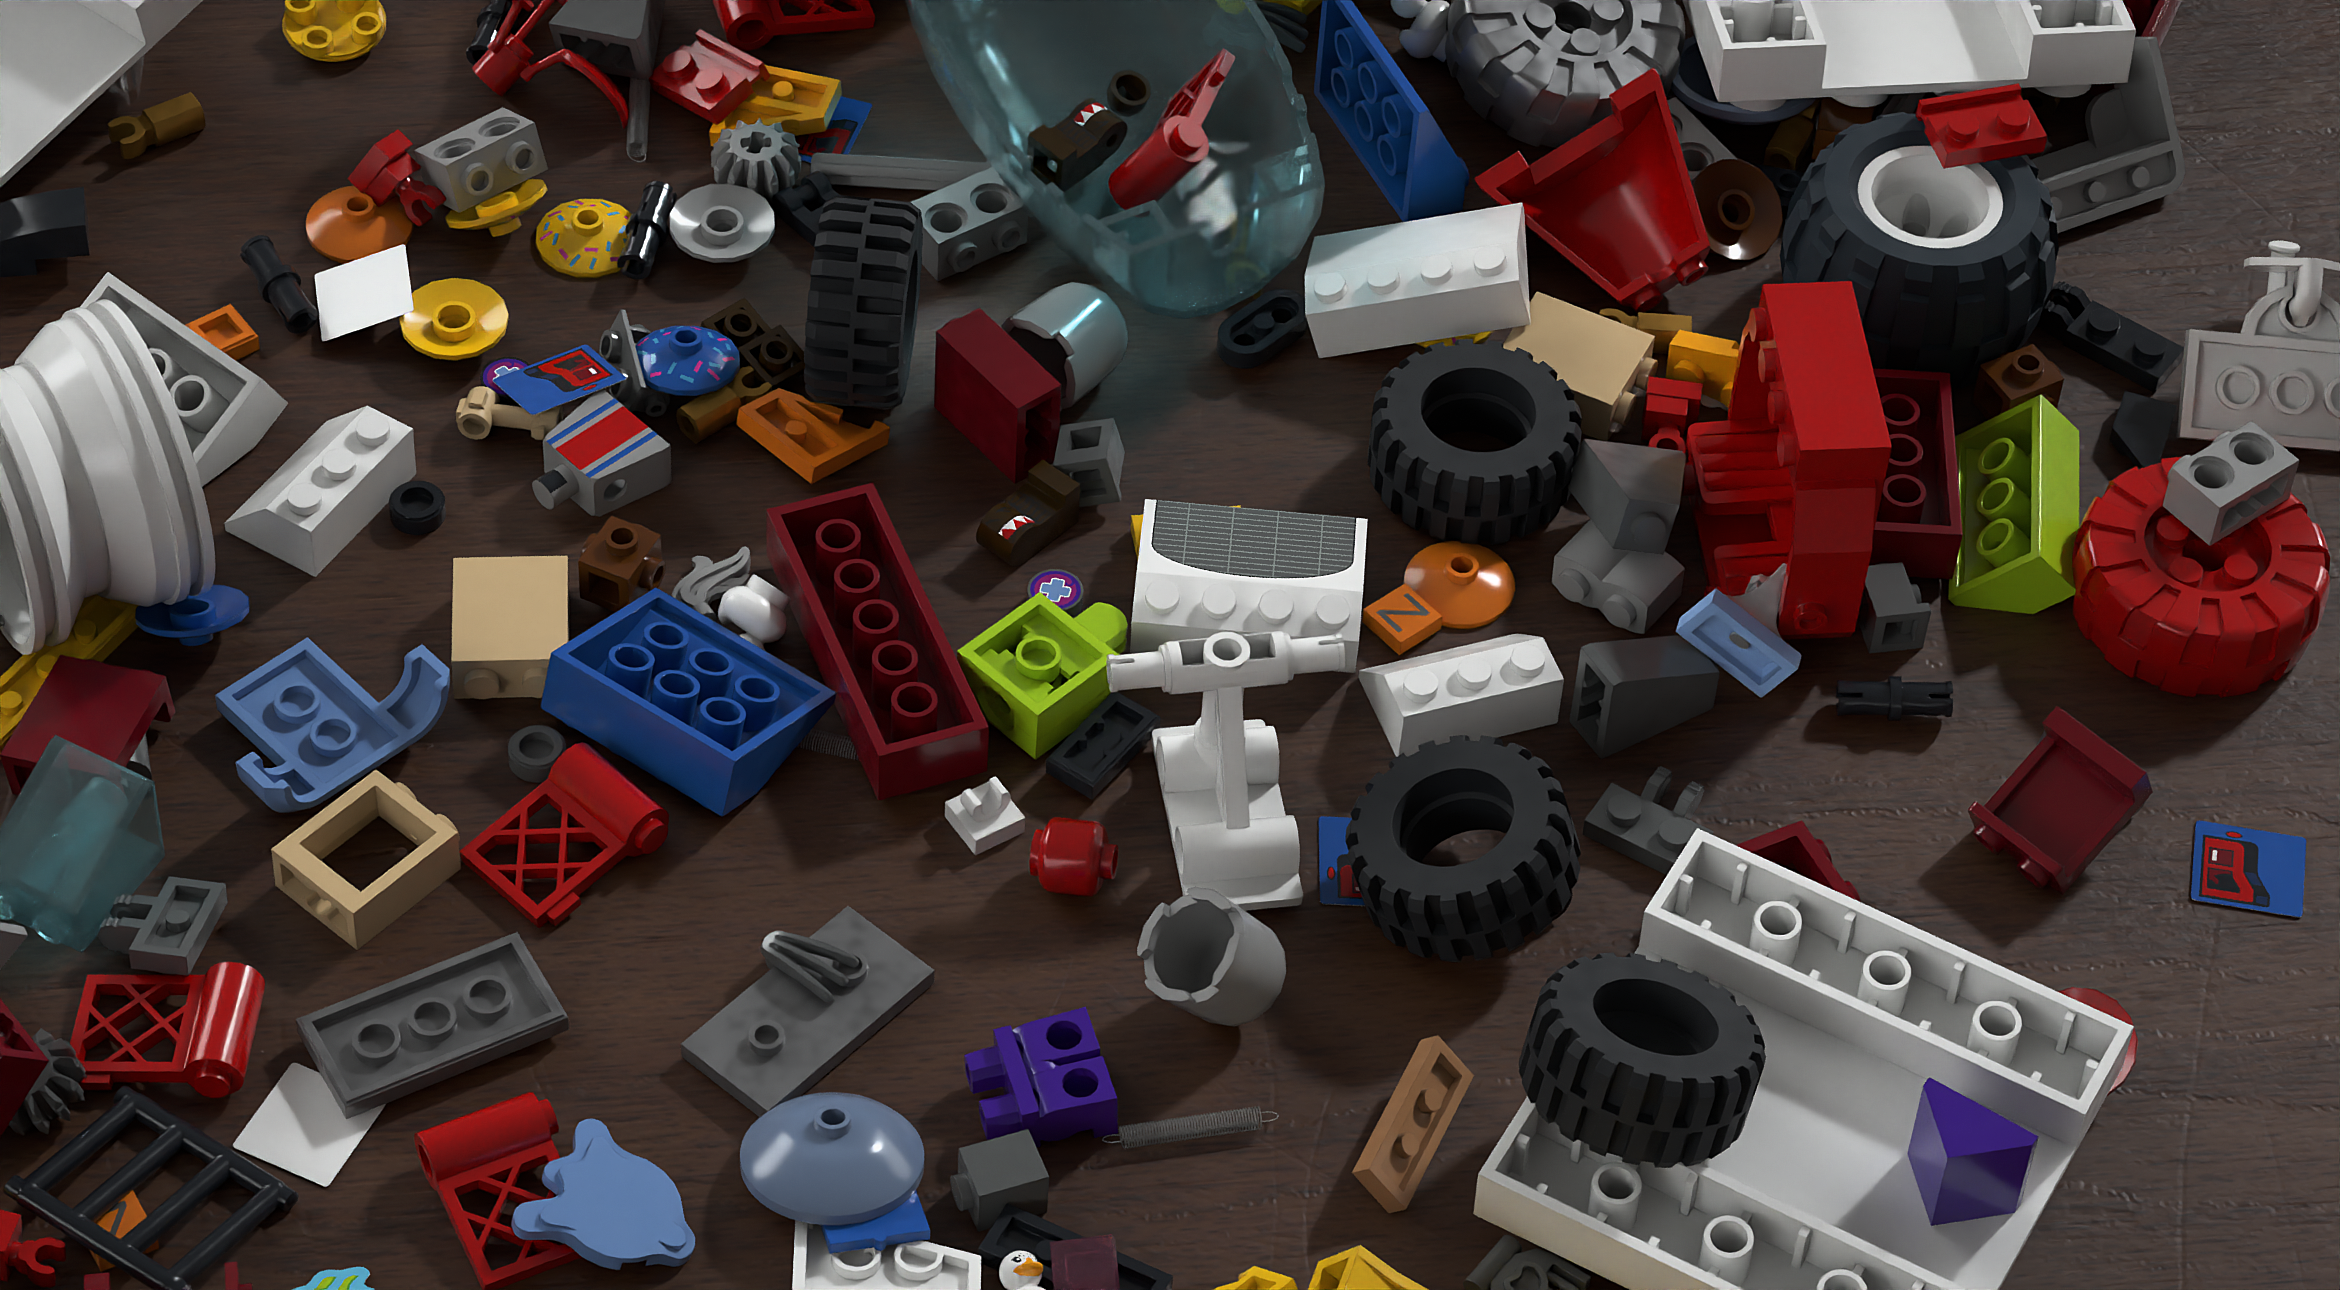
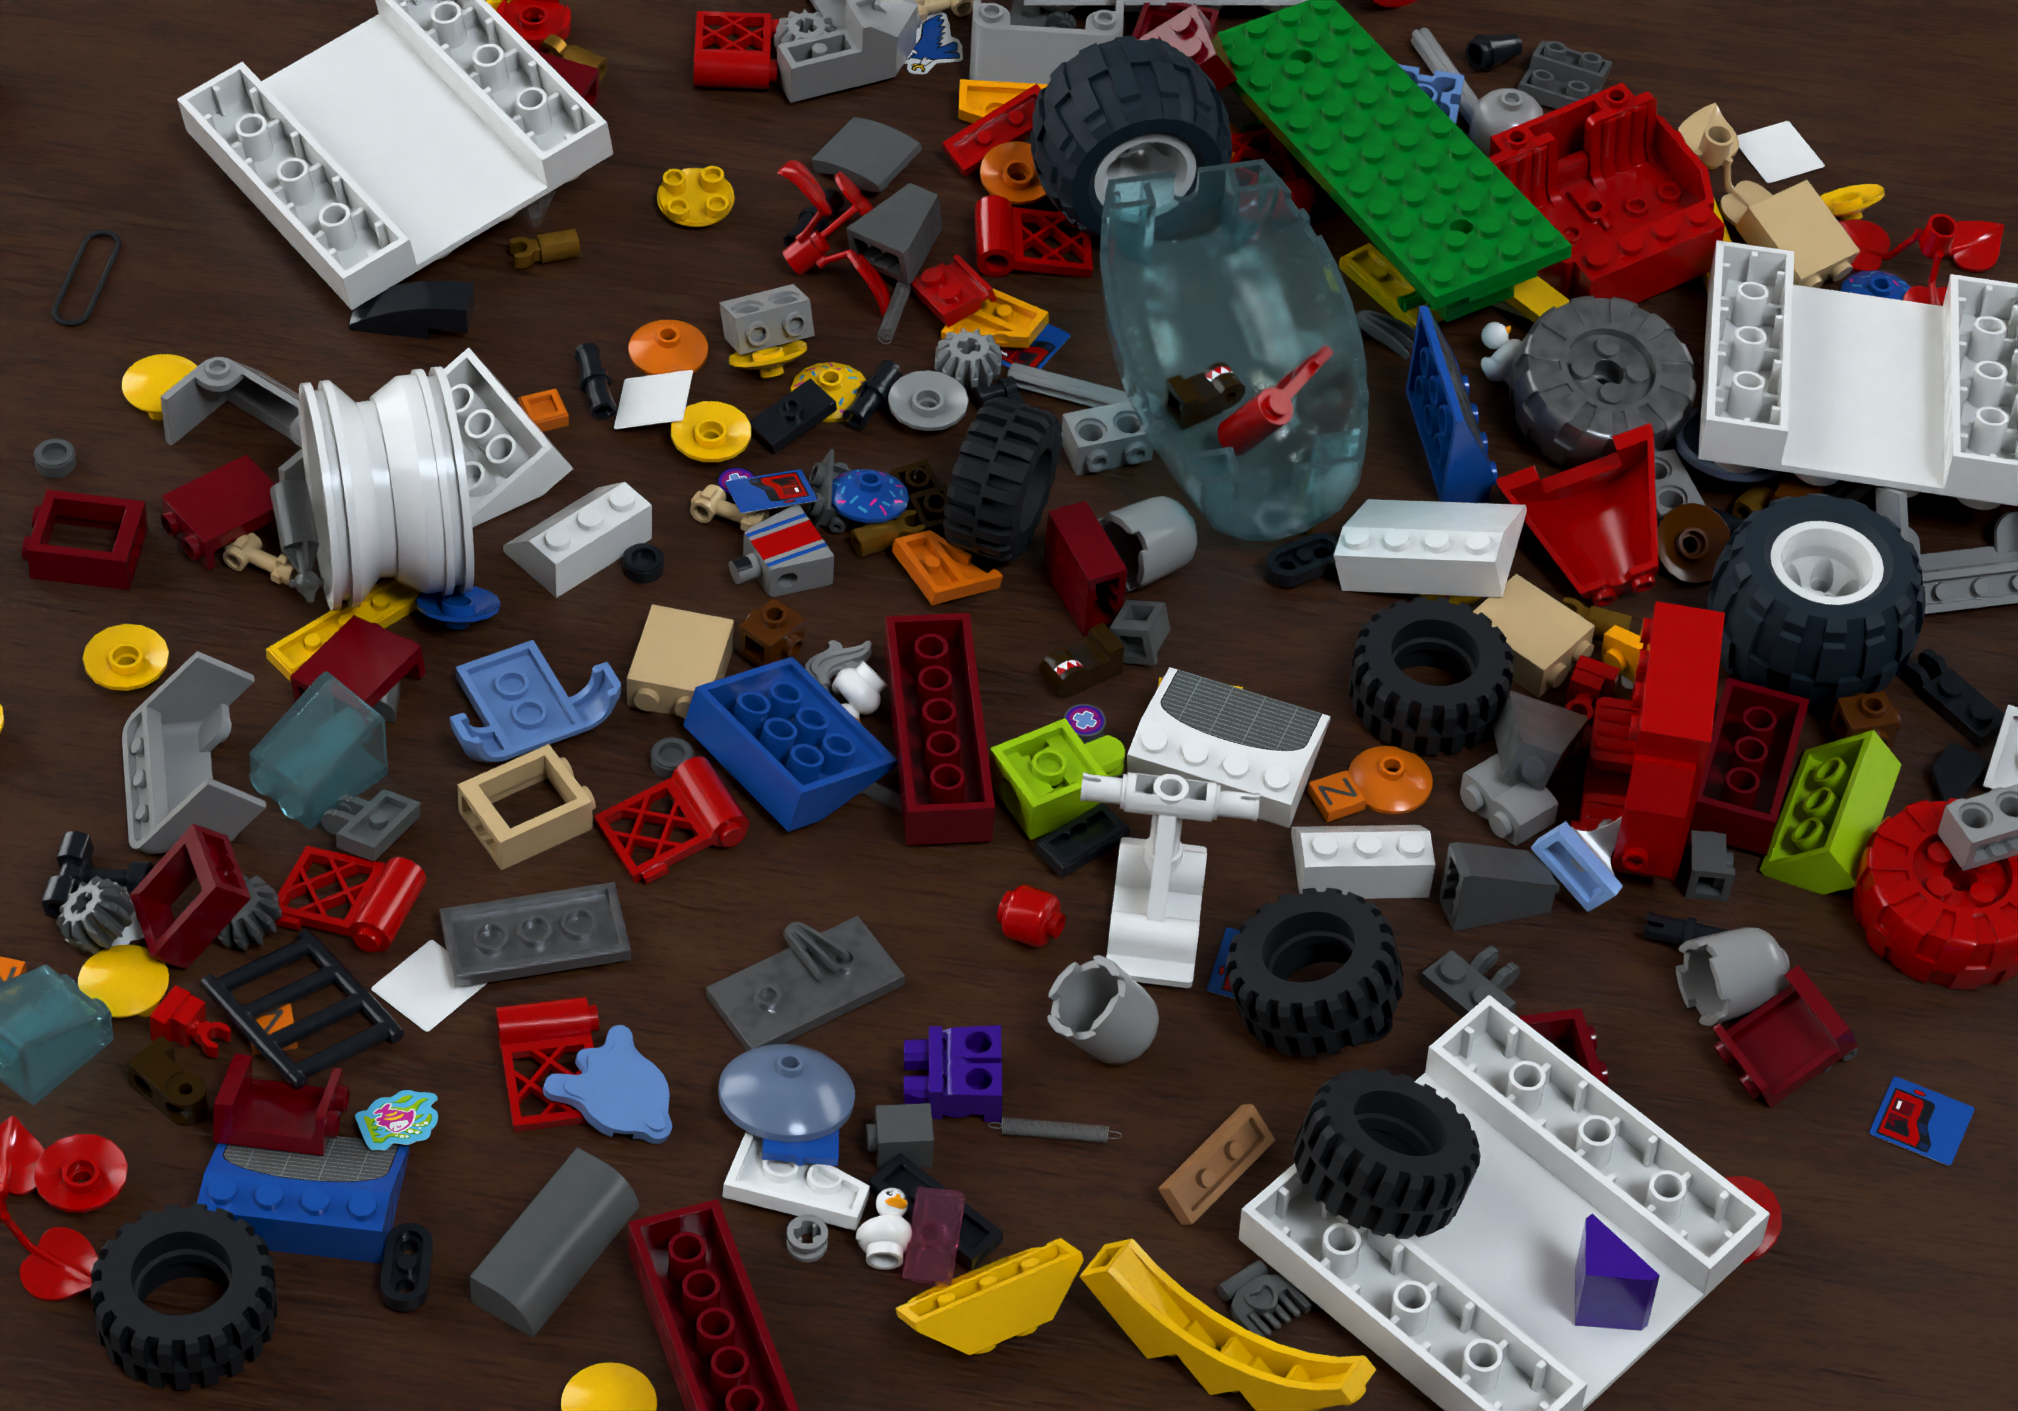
camera: 15 degrees right, 0 degrees up
red piece [347,129,446,226] -> none
white tile [945,776,1025,855] -> none
dark brown hinge [1107,70,1151,117] -> none
red plate [1916,83,2047,169] -> none
none -> black plate [749,378,837,454]
none -> light grey cylinder [1676,927,1790,1026]

